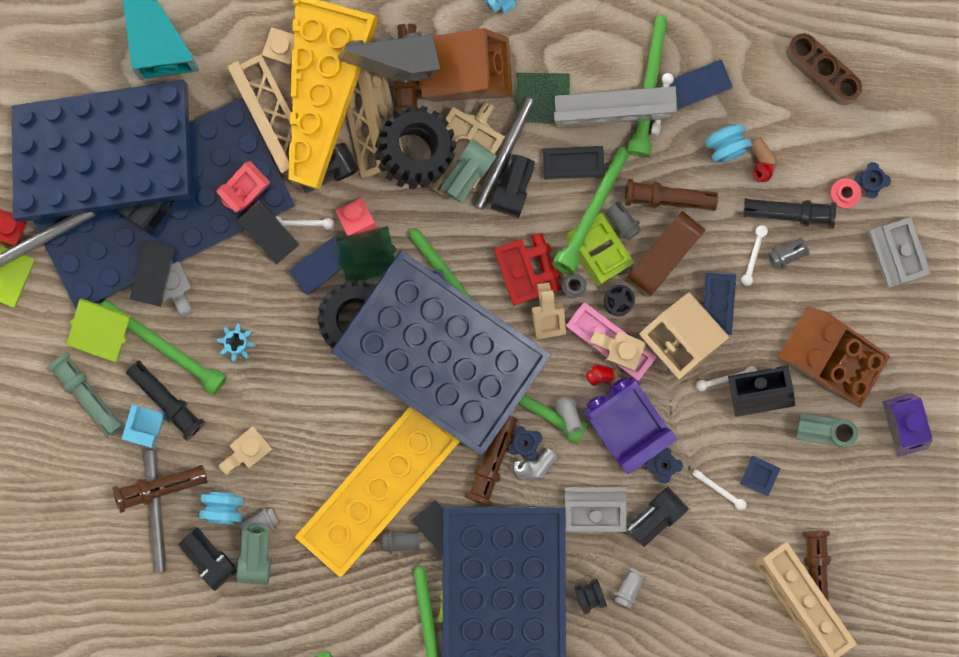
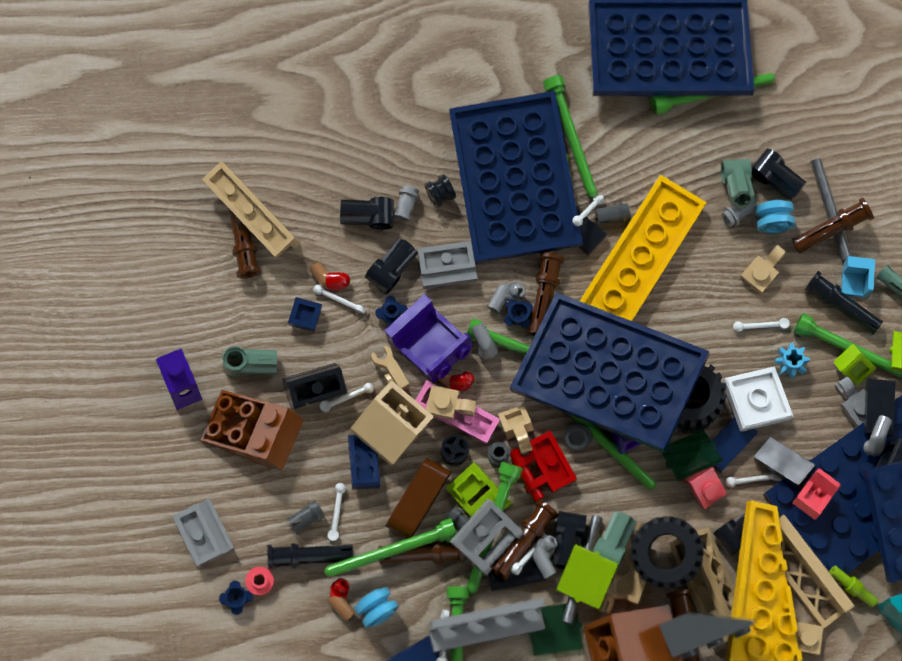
camera: 165 degrees right, 10 degrees down
none -> arm [310,262,350,290]
none -> bright green piece [325,518,456,577]
none -> black piece [340,197,394,230]
none -> tan plate [371,345,409,392]
none -> light grey plate [450,499,524,575]
none -> reddish brown pin [492,500,558,580]
none -> white hinge [511,534,547,575]
none -> light grey arm [533,535,557,579]
none -> lime piece [556,545,619,609]
none -> dark grey plate [564,423,592,451]
none -> white hinge [572,195,604,226]
none -> white plate [722,366,794,432]
none -> white hinge [733,318,790,332]
none -> lime bar [829,566,878,607]
none -> lime slope [834,344,876,387]
none -> light grey arm [864,415,892,457]

